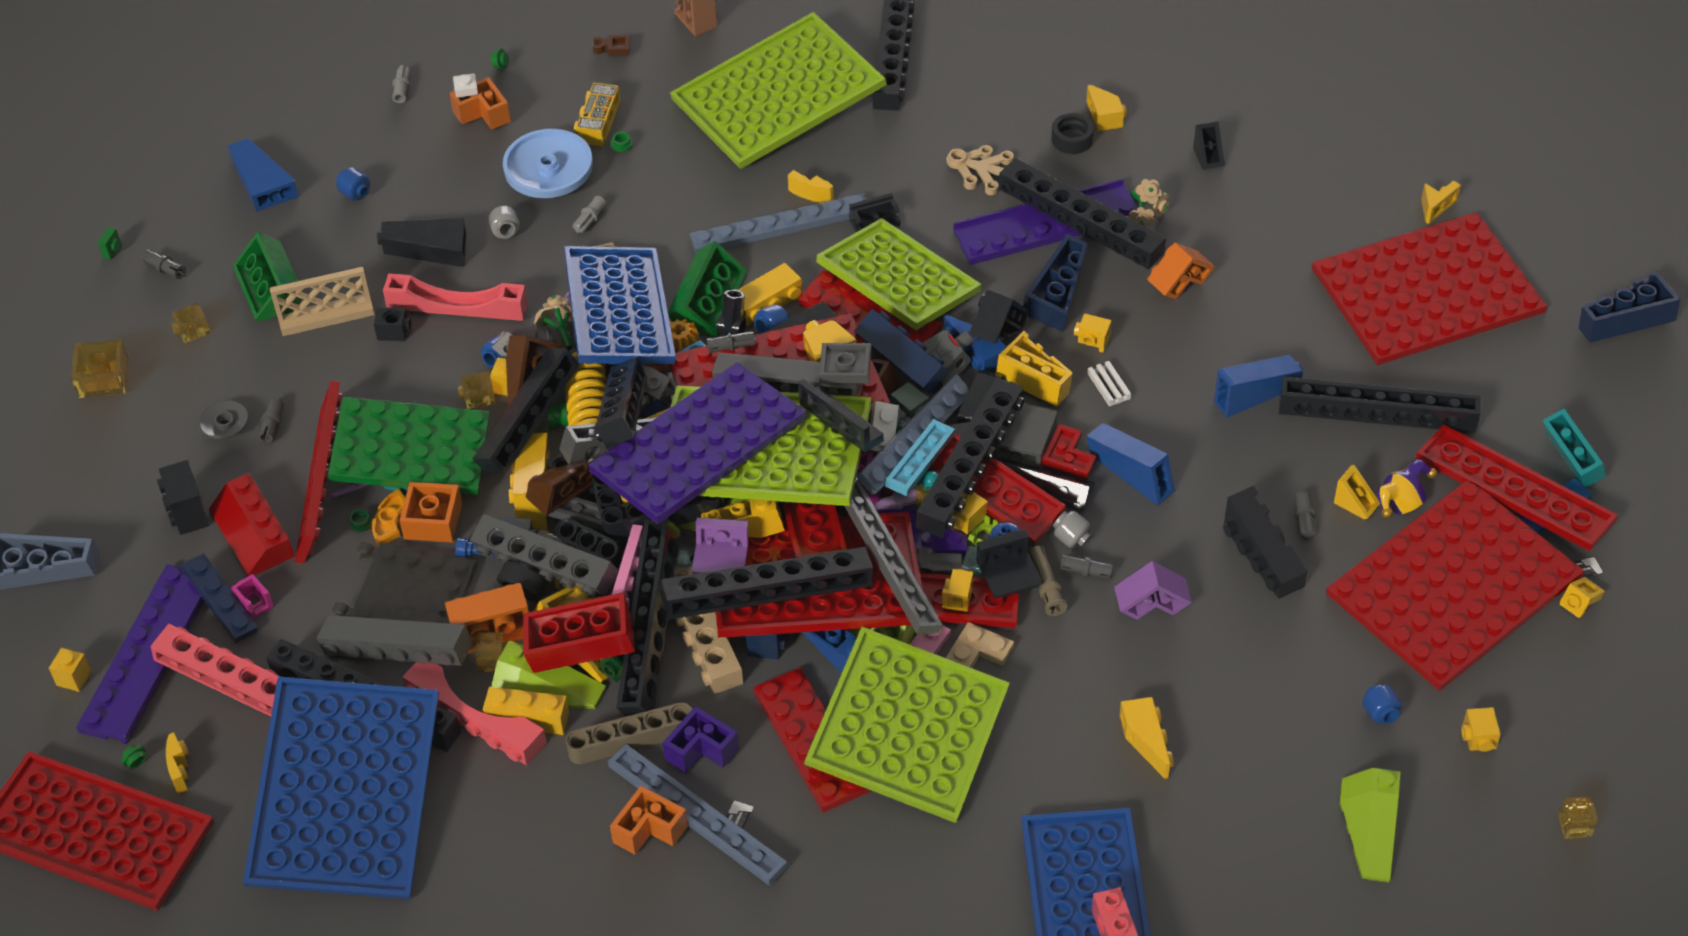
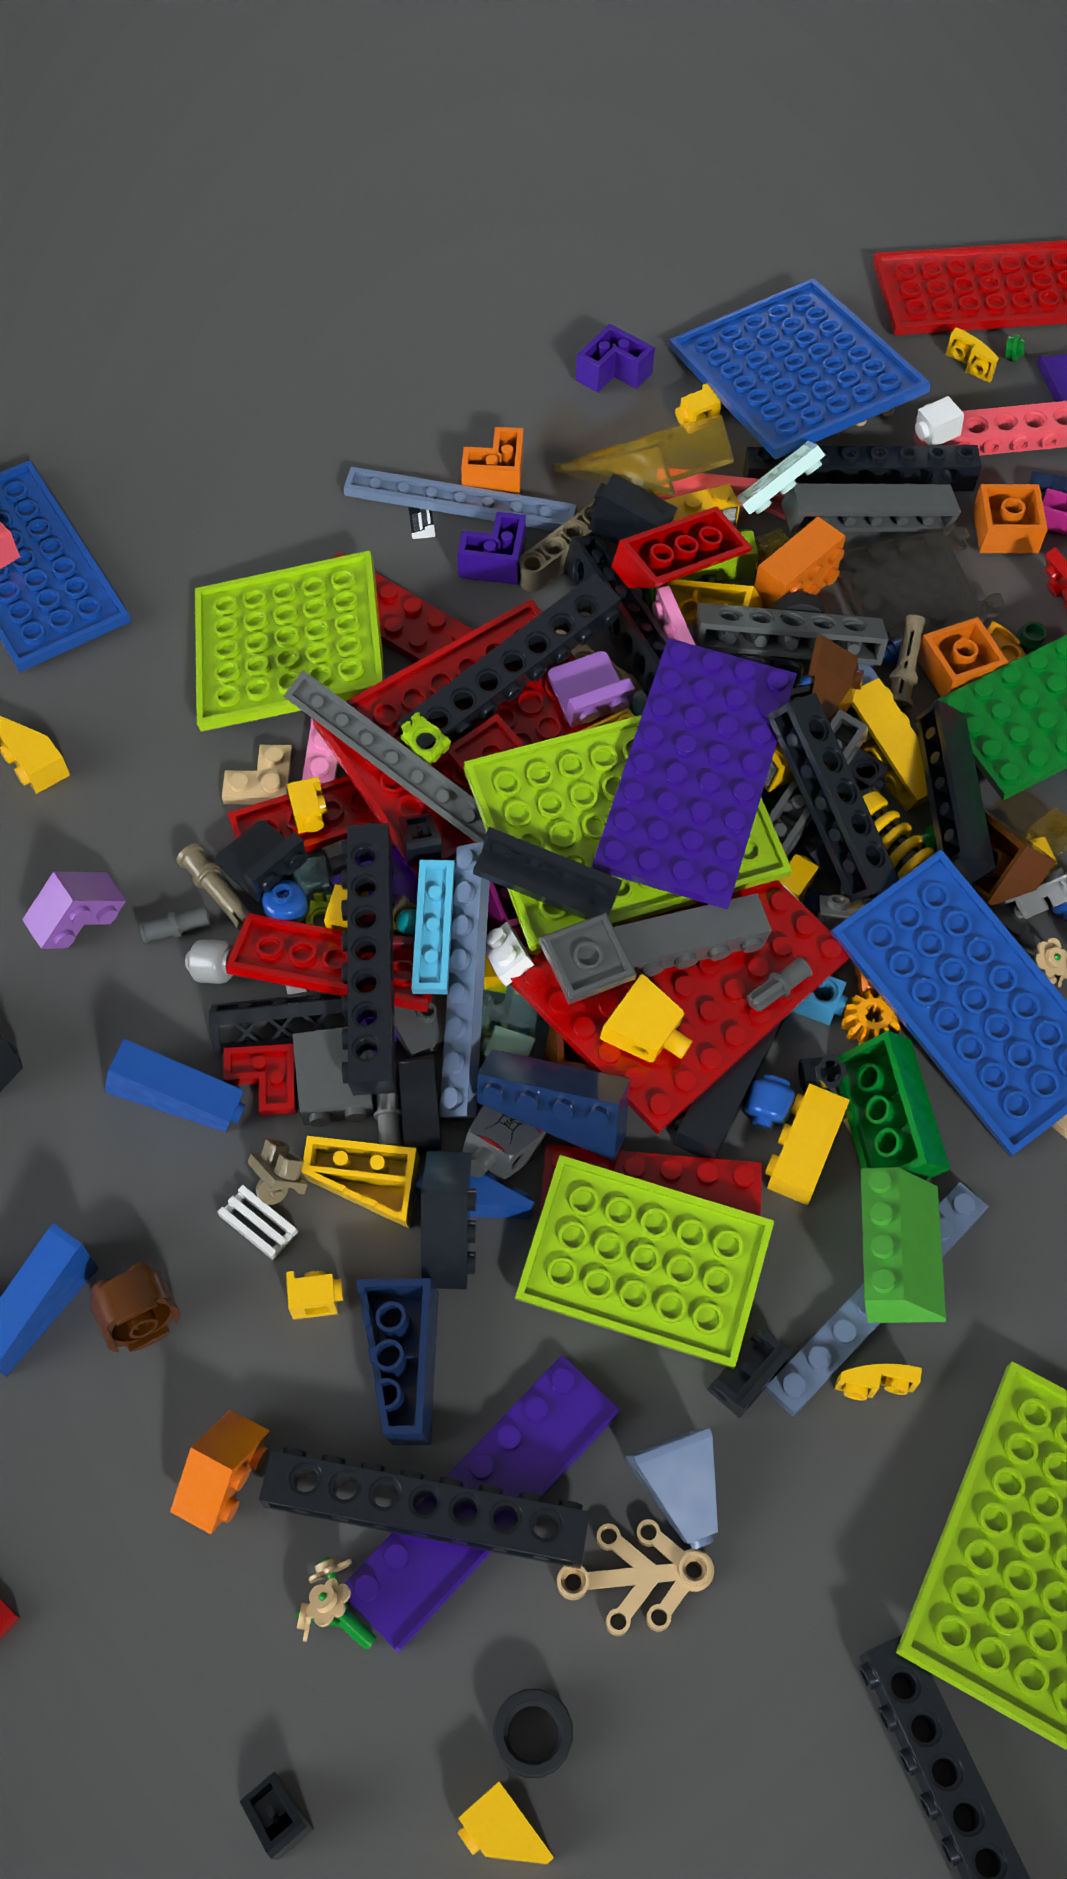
camera: 150 degrees right, 10 degrees up
none -> reddish brown brick [90,1261,180,1352]
none -> dark tan hips [248,1138,308,1205]
none -> black slope [398,813,442,868]
none -> lime piece [401,712,451,764]
none -> clear yellow windscreen [552,415,735,495]
none -> dark purple brick [576,323,655,392]
none -> black brick [588,473,678,545]
none -> sand blue slope [624,1428,718,1550]
none -> yellow brick [675,383,722,433]
none -> light aqua plate [737,441,825,514]
none -> bright green slope [861,1167,946,1323]
none -> dark tan pin [889,615,925,710]
none -> white brick [915,396,964,445]
none -> orange brick [972,484,1048,554]

